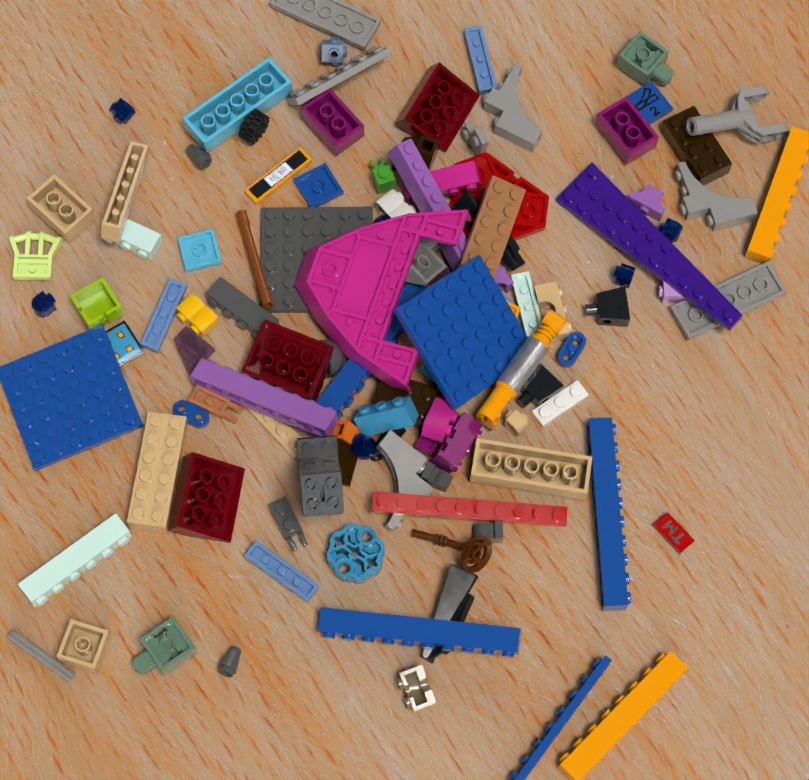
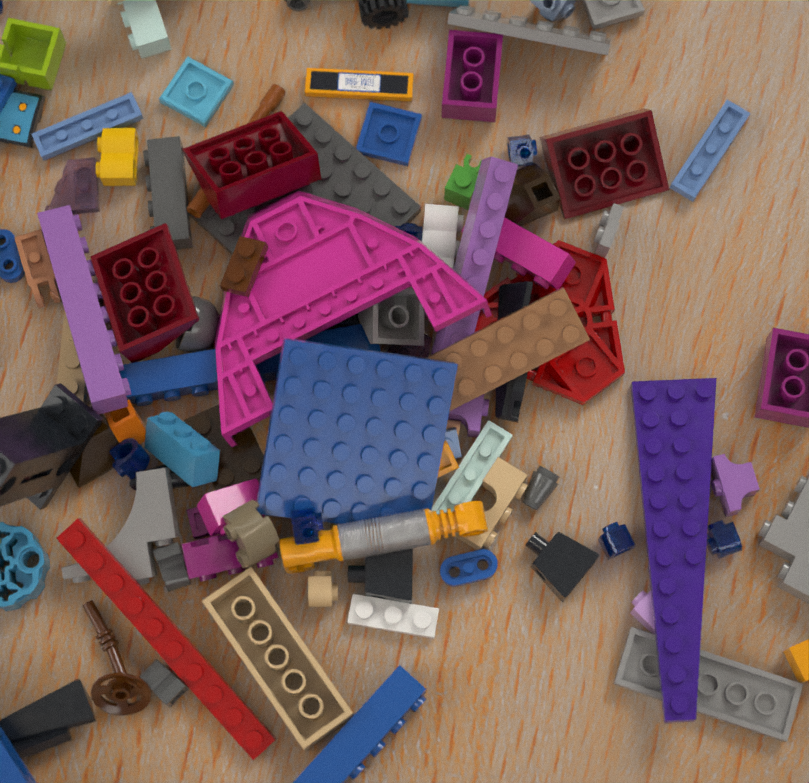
camera: 50 degrees right, 5 degrees up
light grey arch [482,63,542,153] -> none
none -> dark red slope [183,110,322,219]
none -> reddish brown plate [220,236,269,297]
none -> dark tan cylinder [223,499,280,568]
none -> clear blue plate [291,507,324,545]
none -> clear blue plate [507,134,537,167]
none -> dark grey cone [523,466,559,511]

